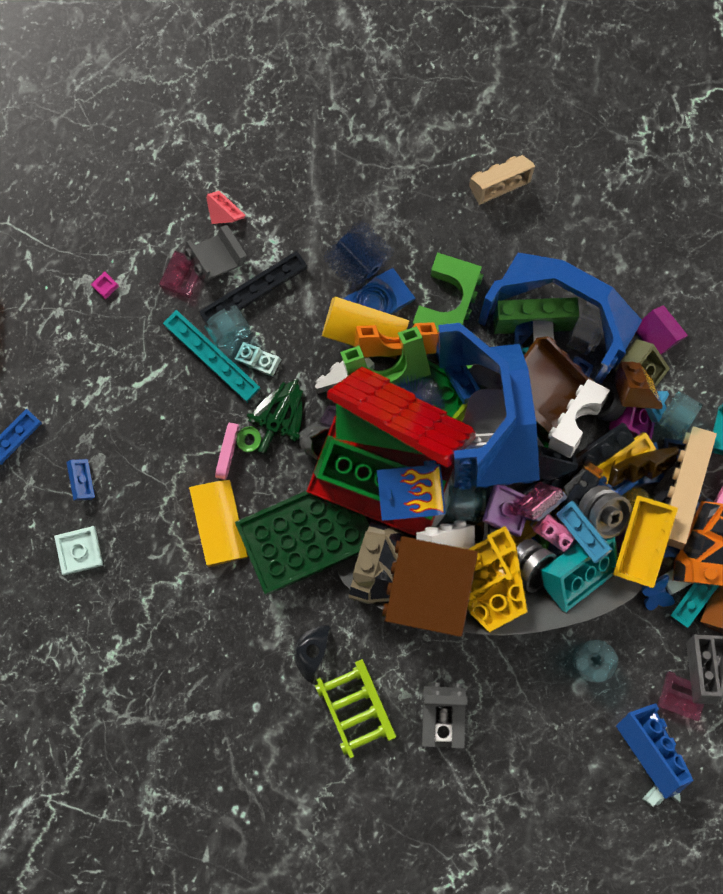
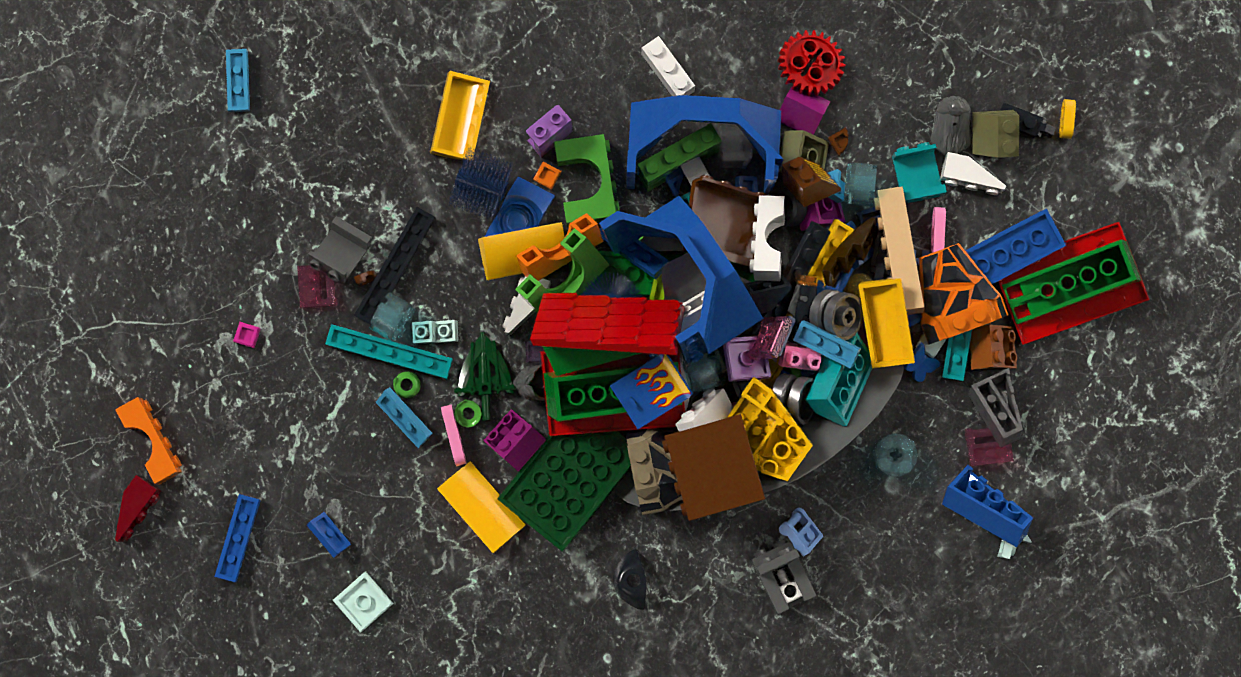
camera: 30 degrees left, 5 degrees up
coral slope [206,191,246,224] -> none
lime fence [315,659,396,758] -> none
tan slope [469,155,535,205] -> none
none -> dark azure plate [226,49,250,112]
none -> reddish brown tile [354,270,377,287]
none -> dark azure plate [376,387,433,448]
none -> bright green piece [393,371,421,399]
none -> yellow slope [430,71,490,160]
none -> magenta slope [483,409,546,471]
none -> medium lavender panel [526,105,573,157]
none -> orange tile [533,161,562,190]
none -> white brick [641,36,695,96]
none -> red gear [777,30,845,96]
none -> medium blue plate [779,508,823,557]
none -> reddish brown tile [828,127,849,156]

